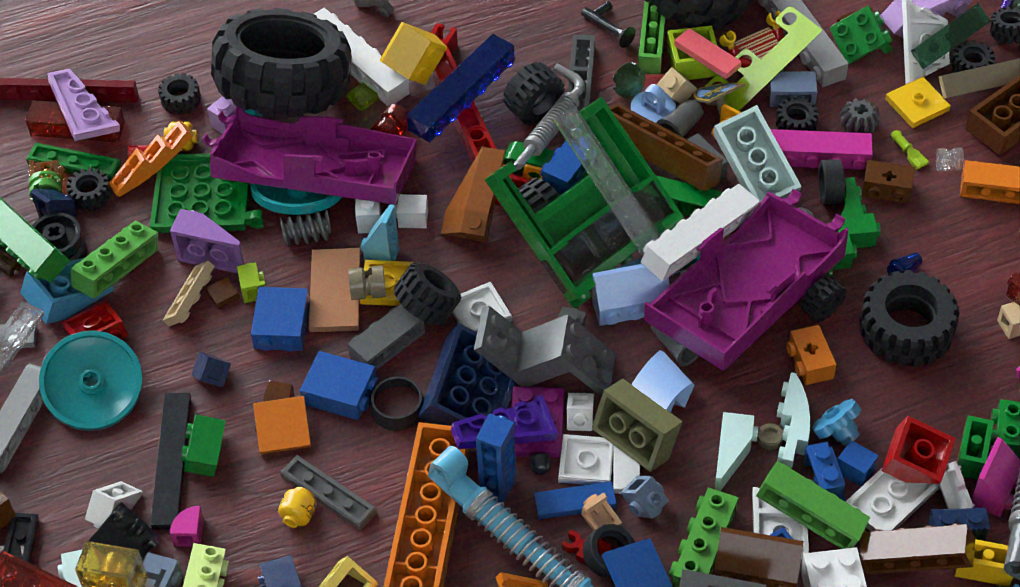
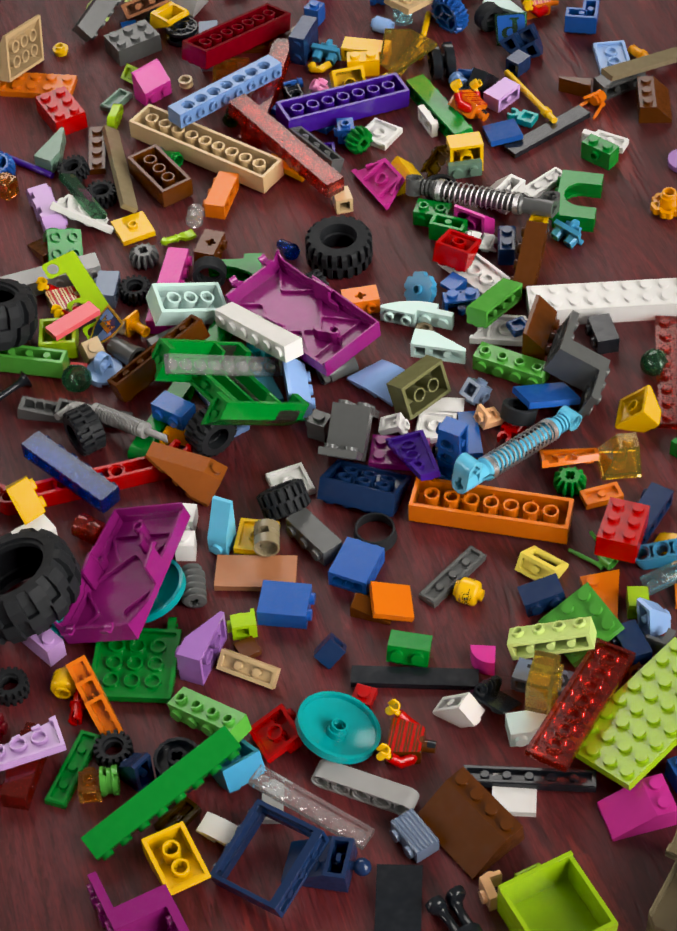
camera: 85 degrees left, 5 degrees down
none -> red plate [352,683,378,709]
none -> torso [376,699,437,769]

